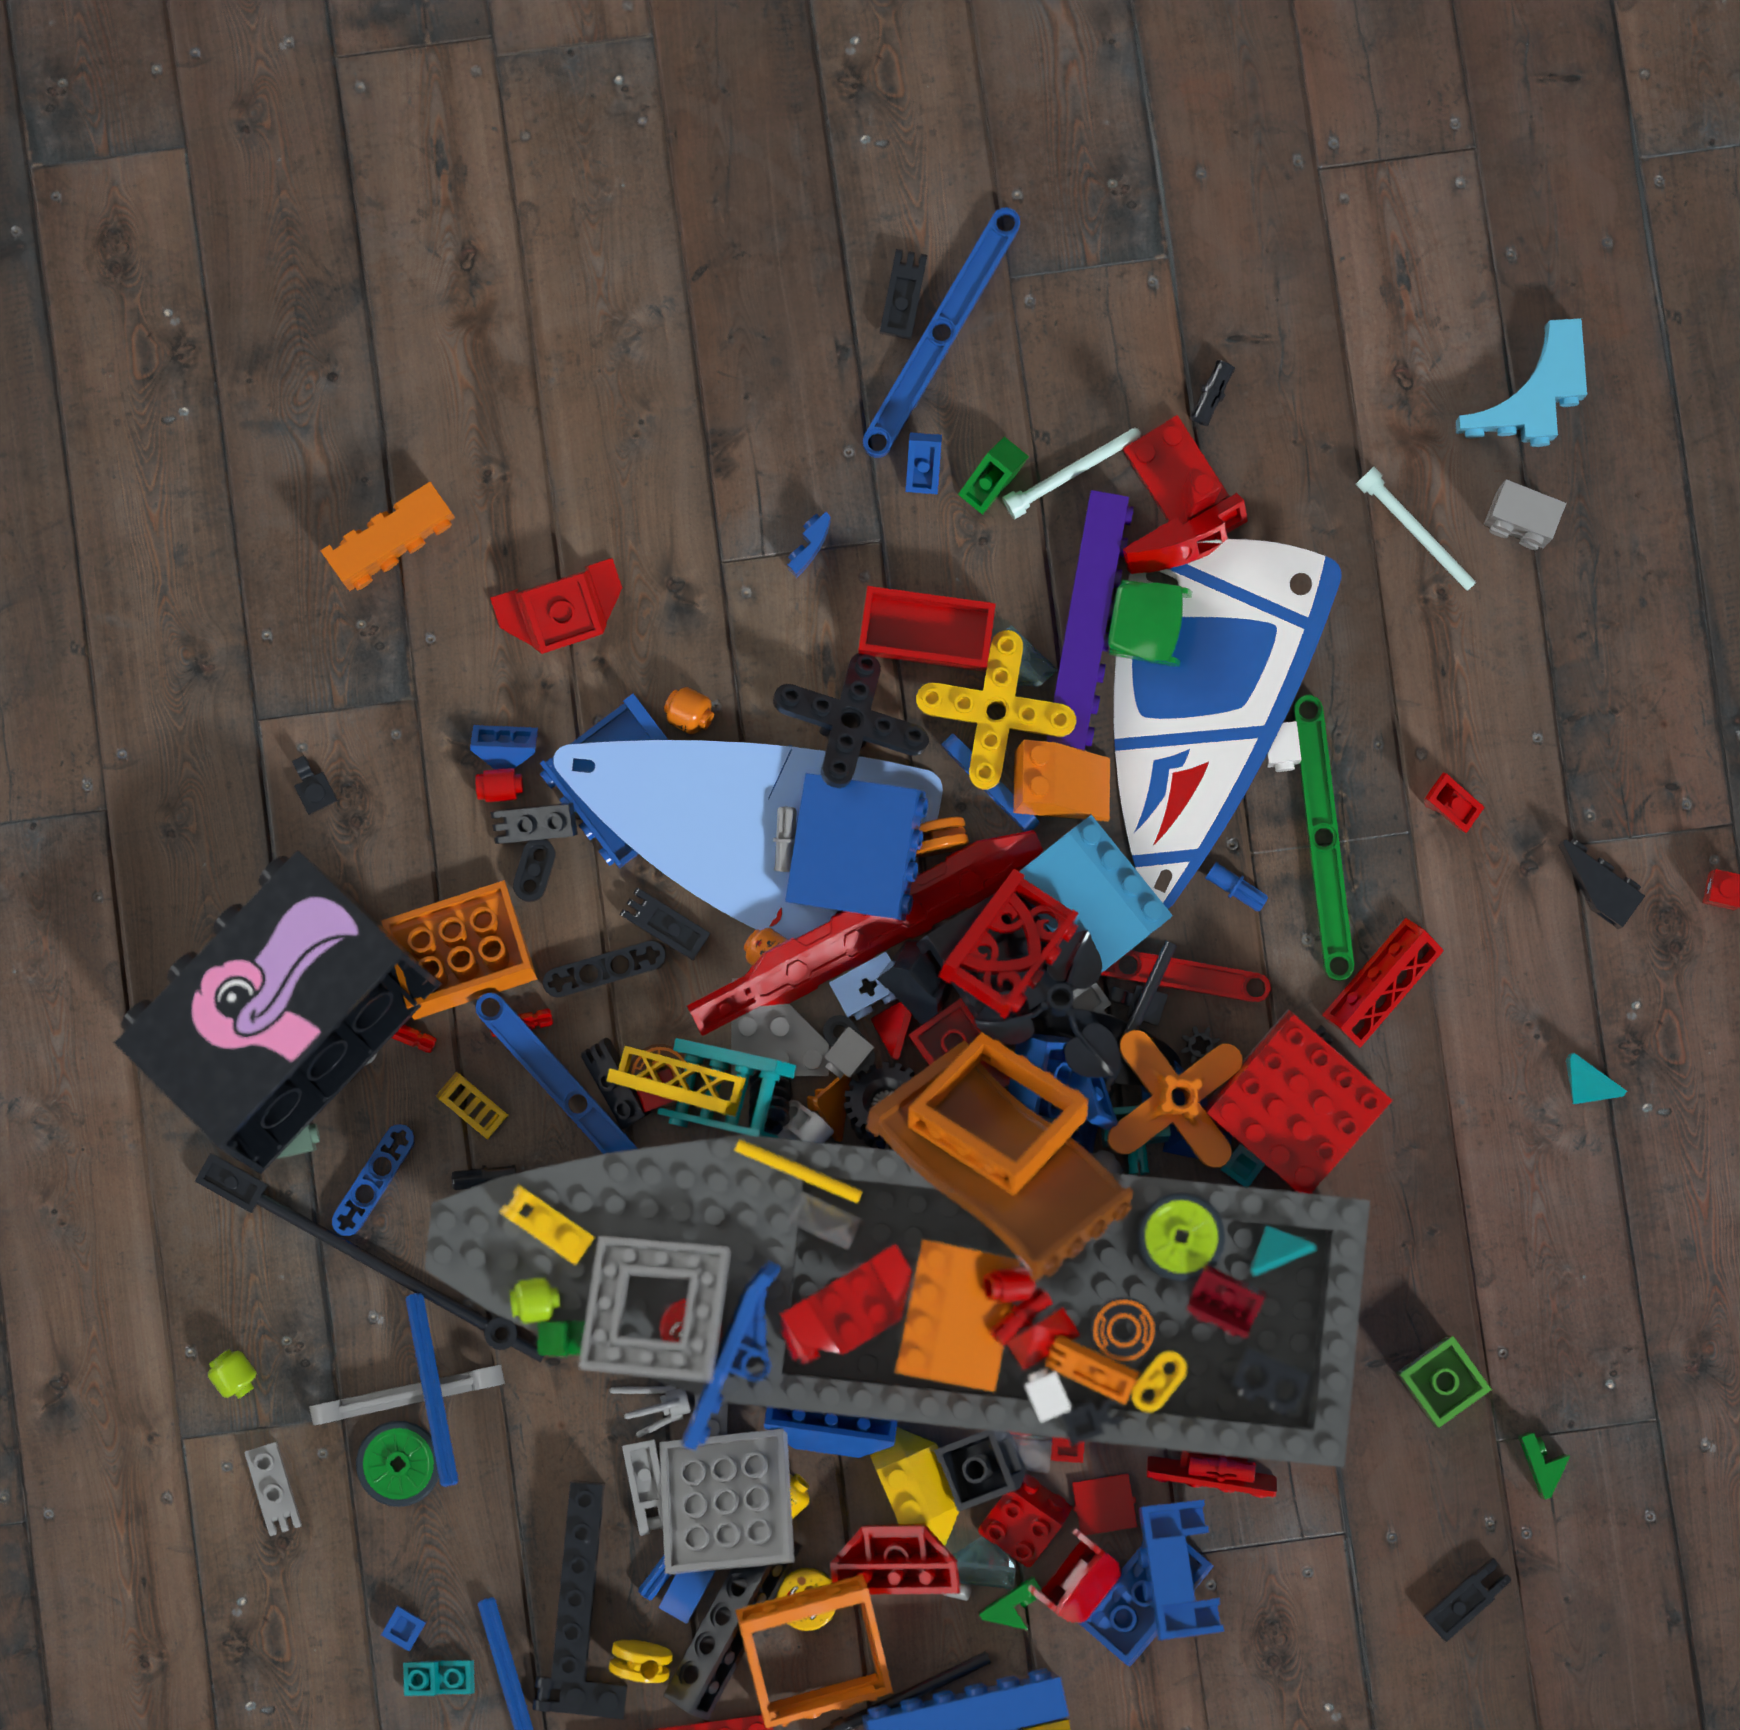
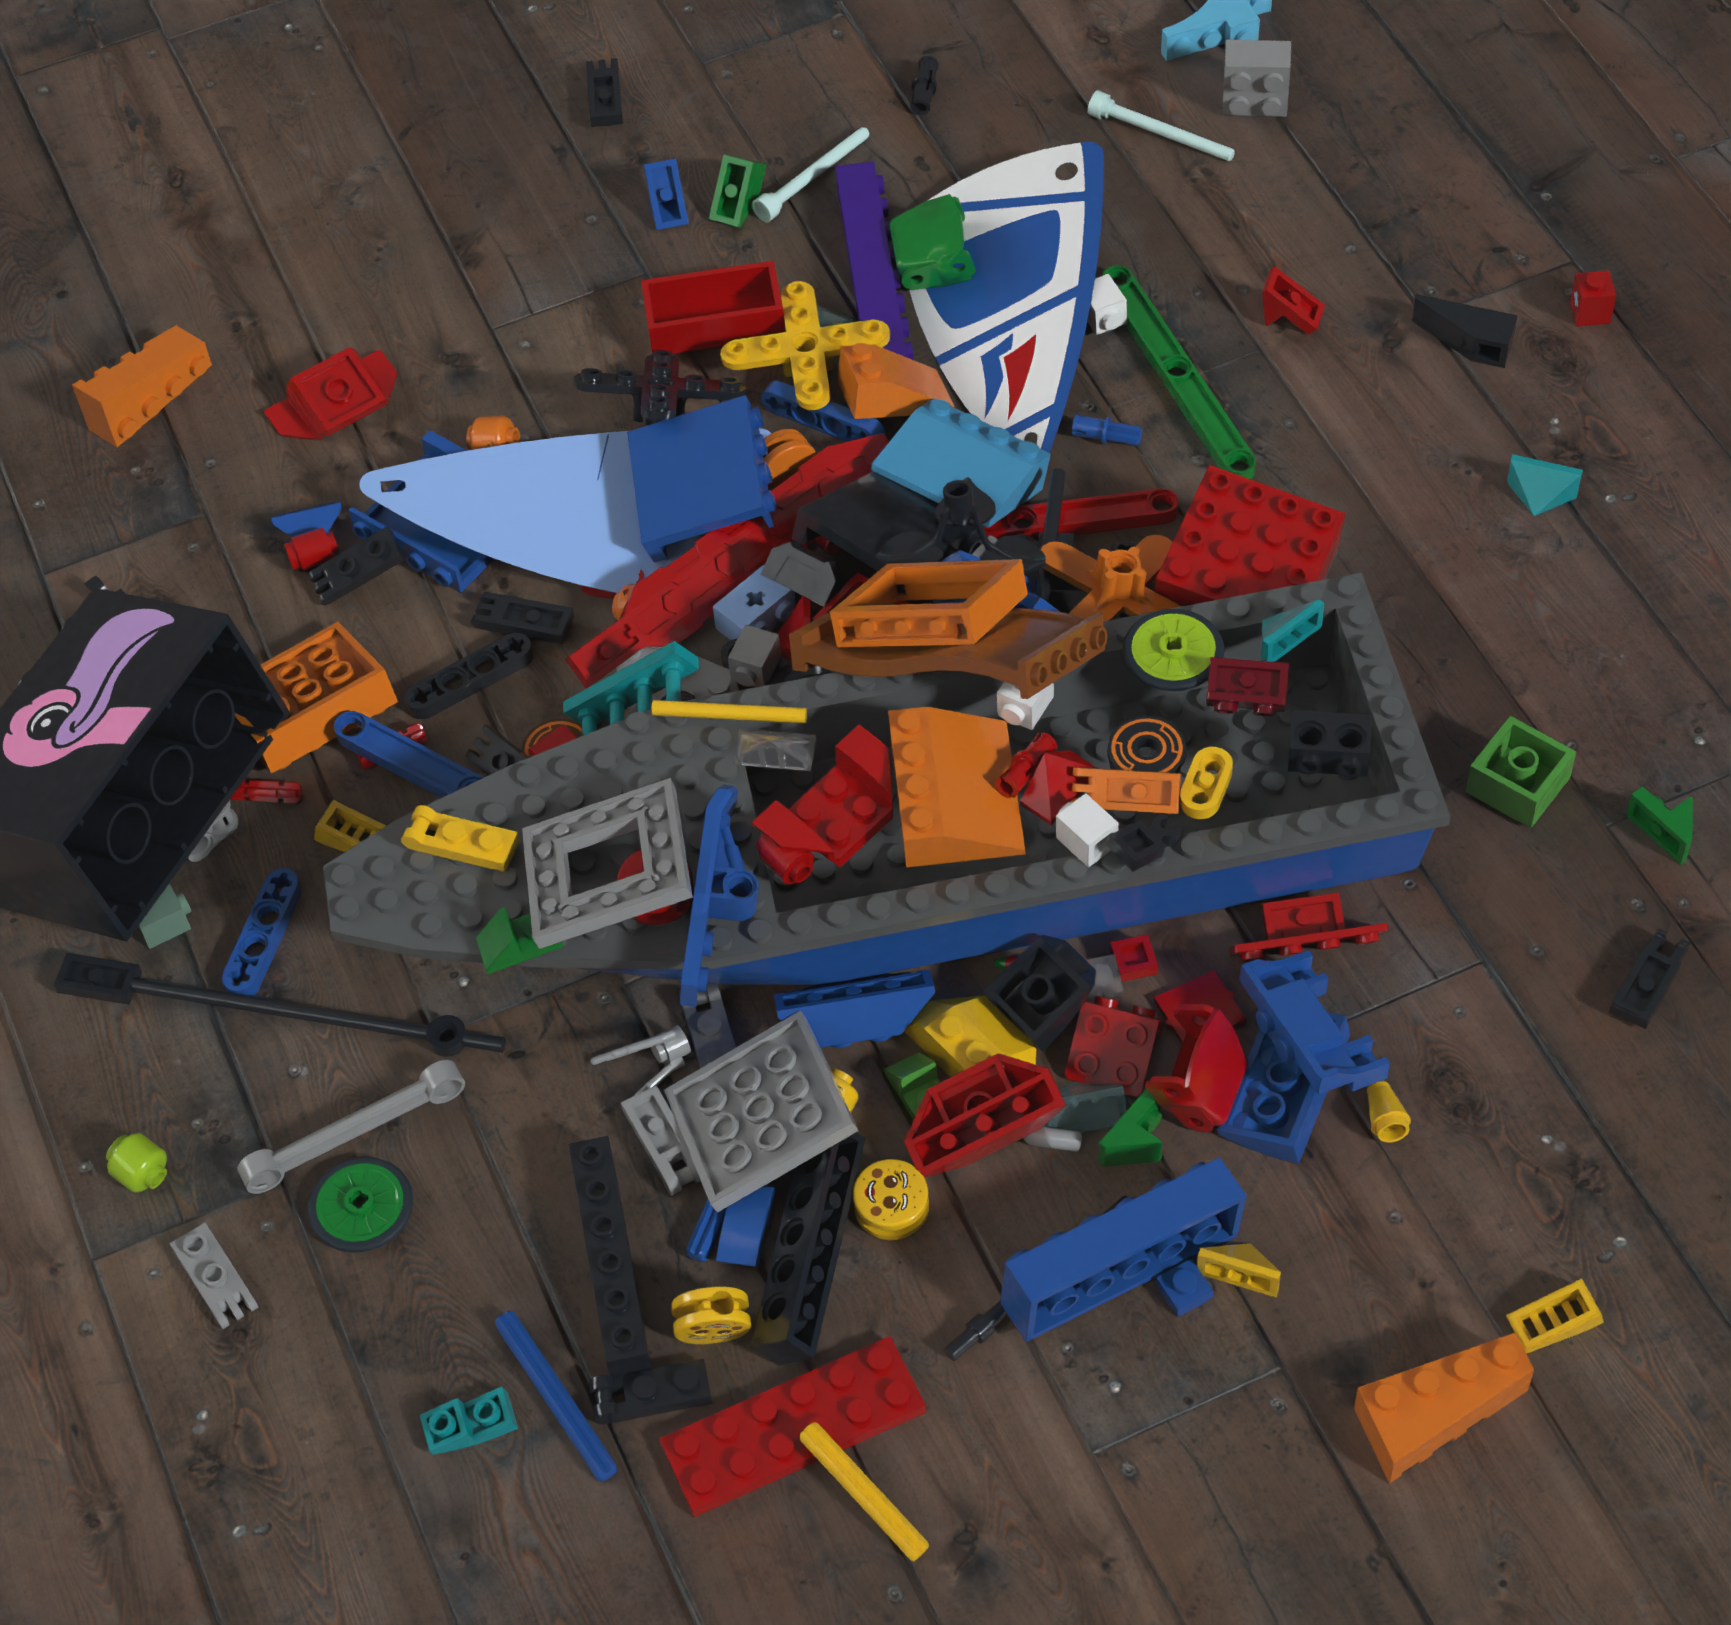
camera: 15 degrees left, 30 degrees down
blue plate [381,1605,427,1651] -> none
blue axle [405,1293,458,1487] -> none
lime head [509,1277,559,1324] -> none
black plate [513,839,556,902] -> none
yellow fence [606,1046,746,1117] -> none
orange window [735,1575,893,1729] -> none
light grey axle [773,806,797,872] -> none
blue slope [787,512,831,578] -> none
blue beam [863,208,1020,458] -> none
red fence [939,869,1079,1019] -> none
red brick [983,1266,1036,1303] -> none
red piece [1122,415,1229,524] -> none
red slope [1123,493,1248,574] -> none
red pin [1188,1454,1256,1483] -> none
red fence [1322,918,1444,1048] -> none
none -> bright green slope [884,1052,940,1120]
none -> yellow cone [1367,1081,1411,1143]

